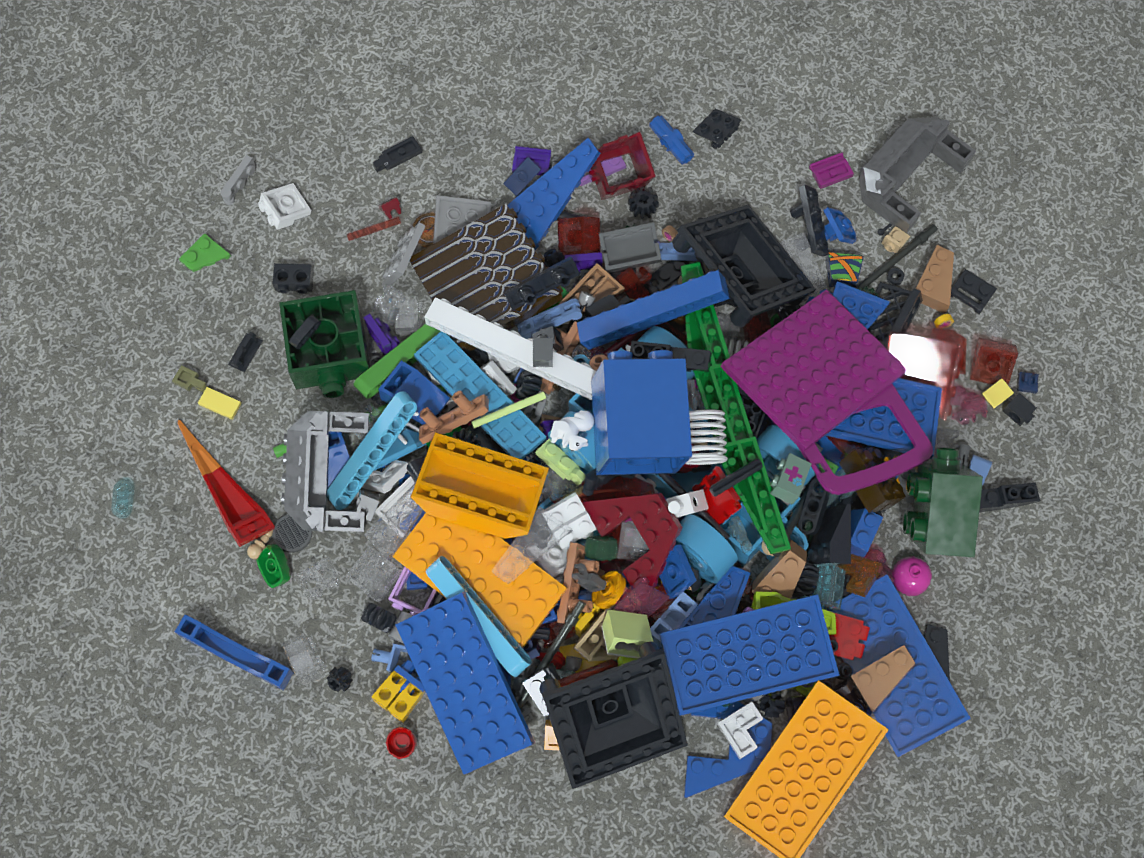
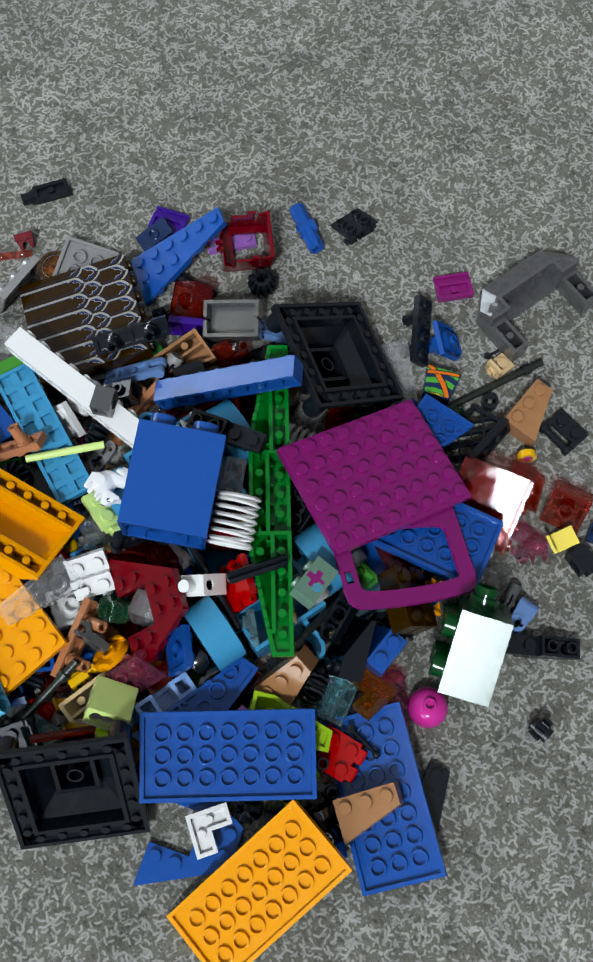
camera: 15 degrees right, 0 degrees up
none -> black hinge [346,725,381,759]
none -> black gear [527,716,554,743]

